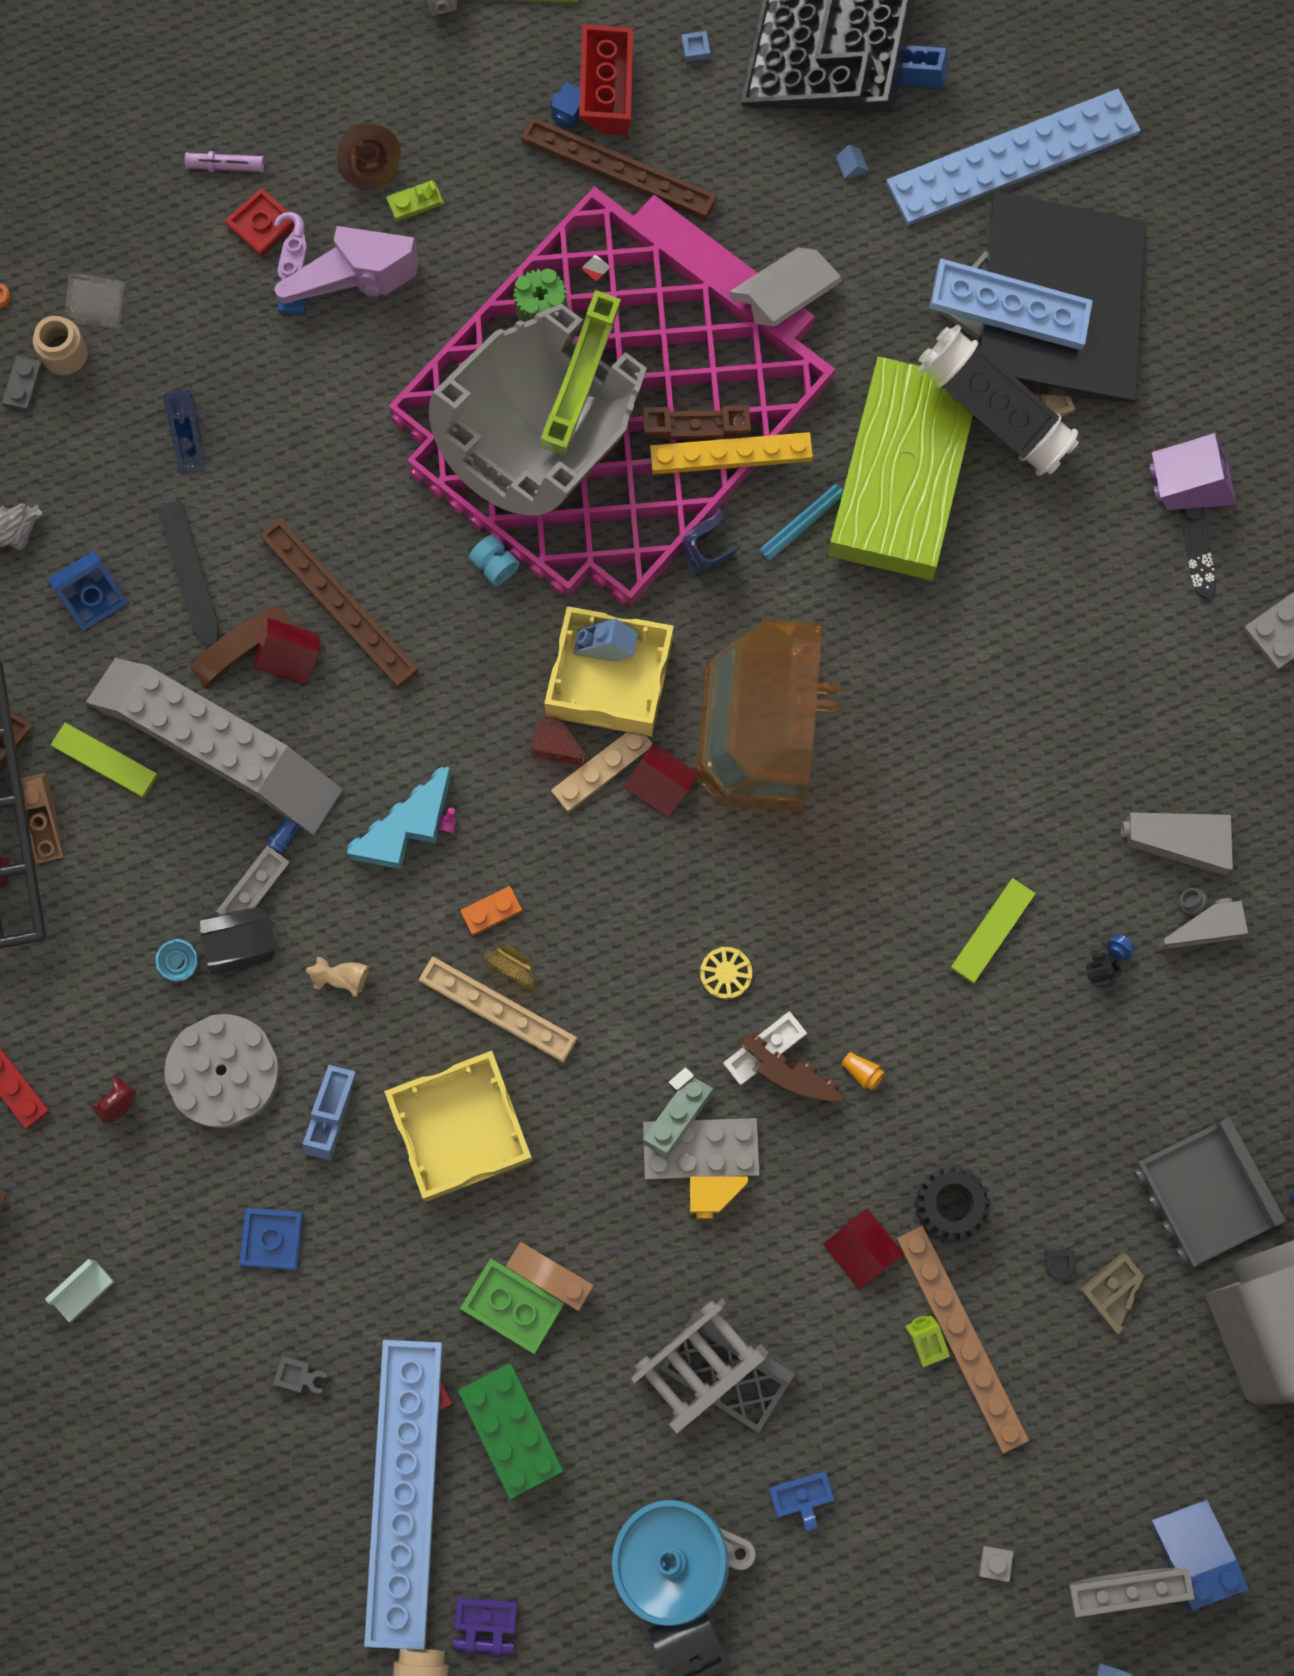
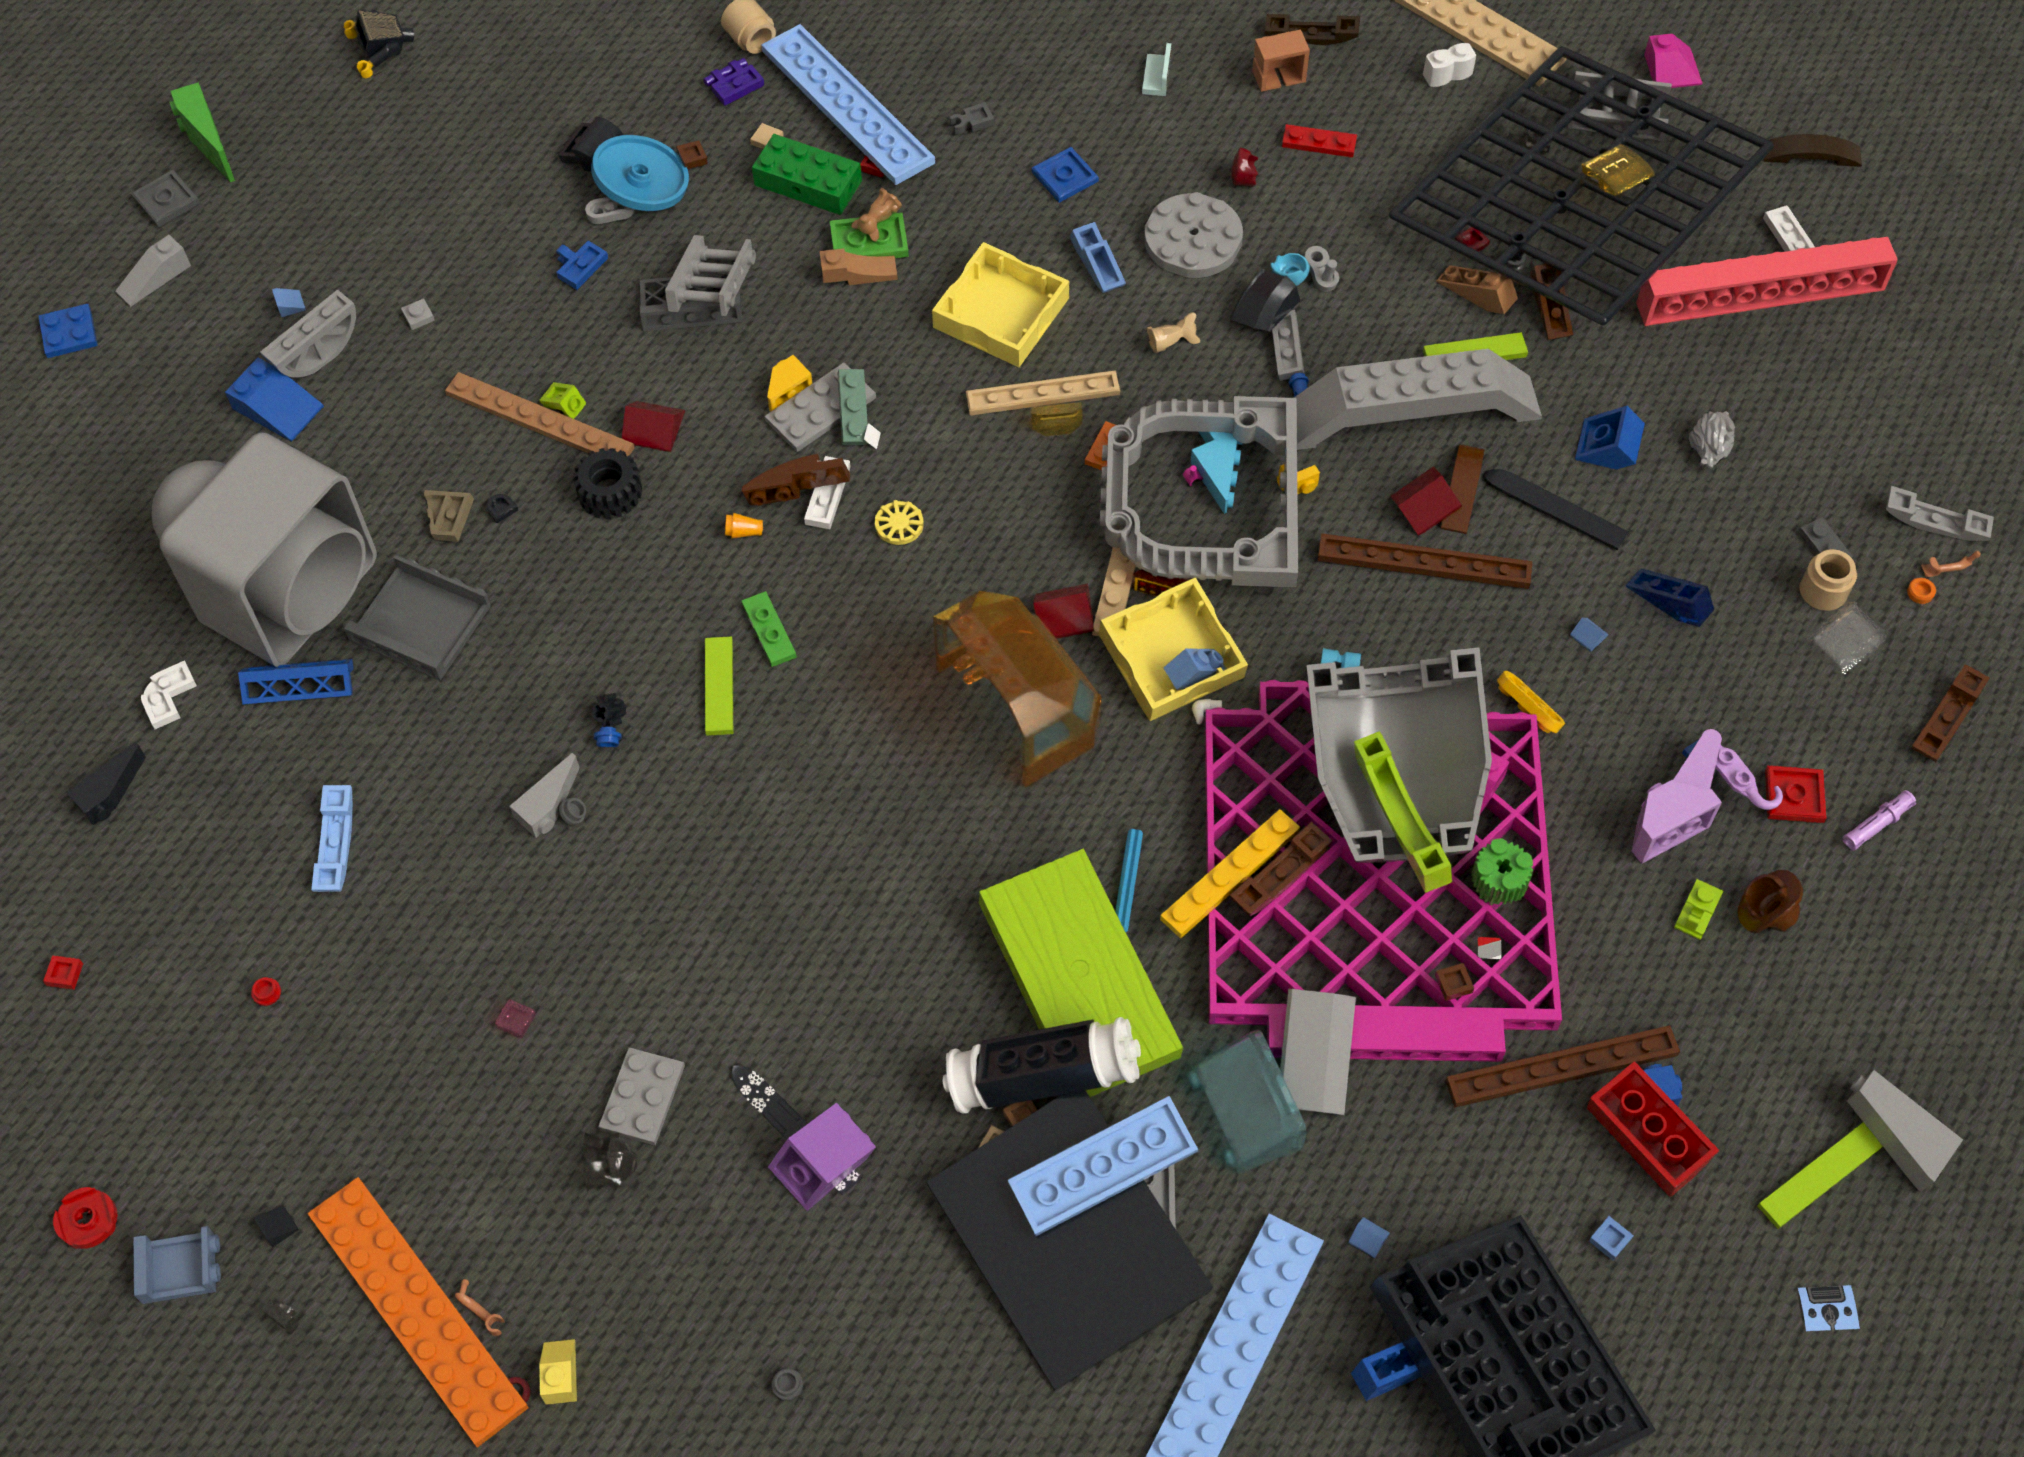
camera: 140 degrees right, 15 degrees down
dark blue piece [681,508,742,576] -> none
light grey slope [1121,813,1233,875] -> none
none -> reddish brown plate [676,140,707,169]
none -> bright green plate [741,591,797,667]
none -> tan tile [750,123,783,149]
none -> medium nougat animal [851,188,902,242]
none -> light grey arch [1100,396,1298,587]
none -> clear light blue windscreen [1188,1029,1306,1174]
none -> white animal [1192,699,1222,724]
none -> yellow bracket [1277,464,1320,494]
none -> light grey piece [1304,246,1339,292]
none -> reddish brown plate [1435,963,1474,1001]
none -> yellow plate [1497,671,1565,733]
none -> medium blue slope [1570,618,1608,652]
none -> reddish brown slope [1911,664,1990,762]

